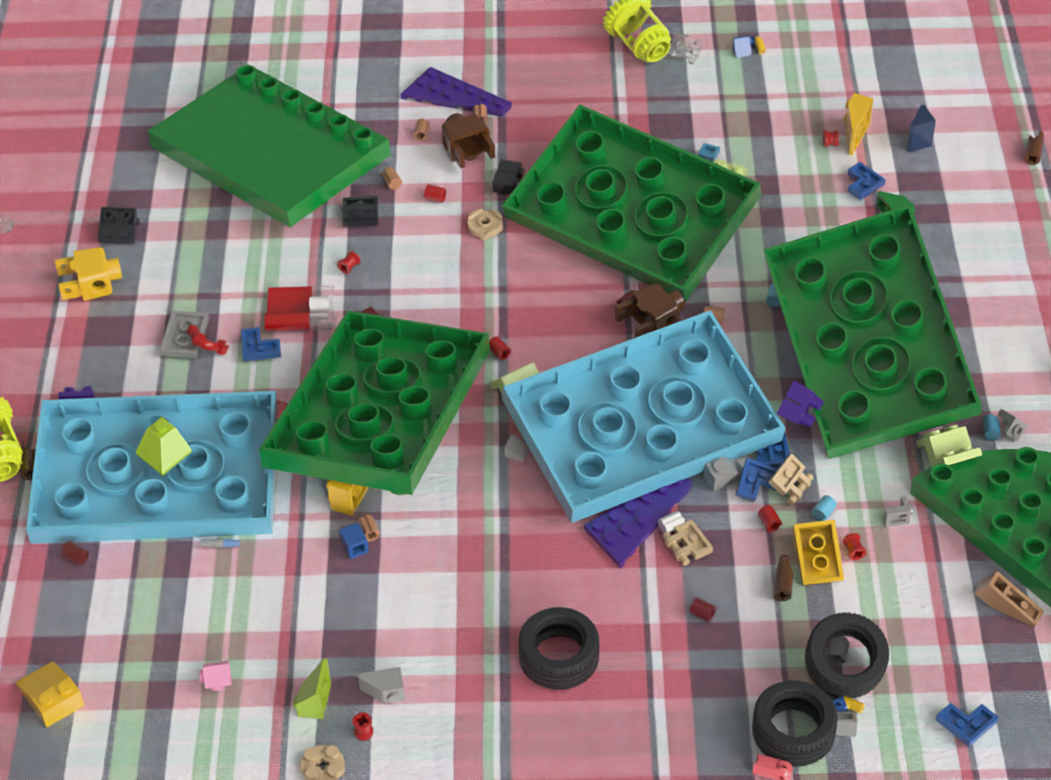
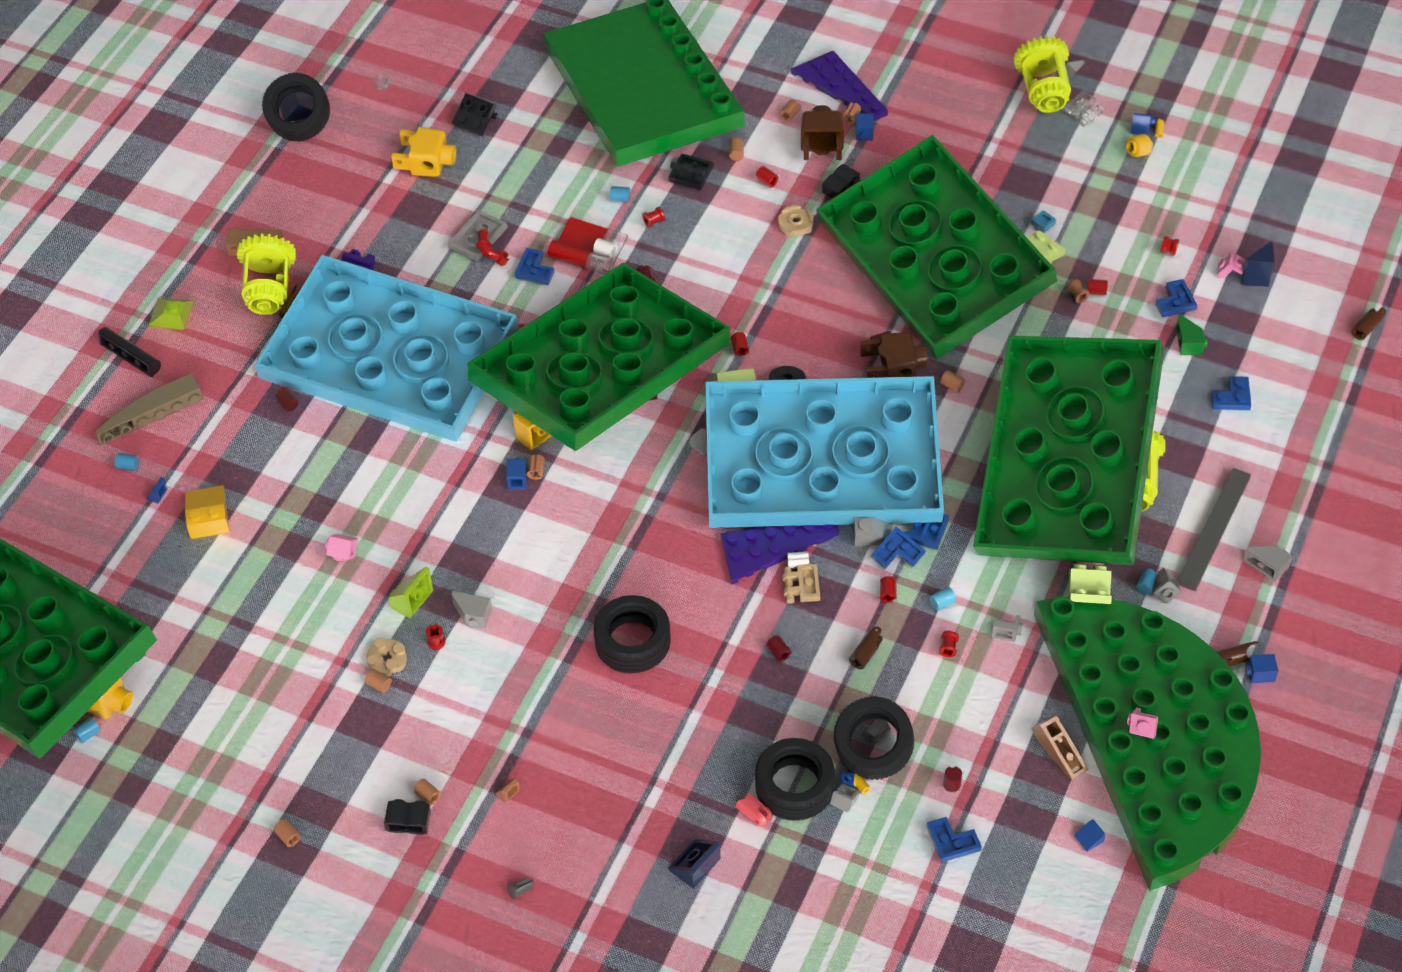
camera: 25 degrees right, 5 degrees up
lime slope [135,417,192,476] -> none
light grey piece [201,538,240,548] -> none
tan plate [768,454,813,505] -> none
dark purple hips [776,381,824,427] -> none
yellow slope [792,519,844,586] -> none
yellow slope [844,93,874,156] -> none
none -> dark azure piece [610,186,630,202]
none -> black dish [769,366,806,380]
none -> blue brick [856,114,874,141]
none -> dark red piece [943,766,962,792]
none -> light grey slope [1065,60,1084,79]
none -> nougat bush [1066,279,1090,303]
none -> red piece [1087,279,1108,295]
none -> yellow head [1126,134,1153,158]
none -> dark grey tile [1178,468,1251,591]
none -> blue plate [1211,376,1251,410]
none -> bright pink bracket [1217,252,1246,279]

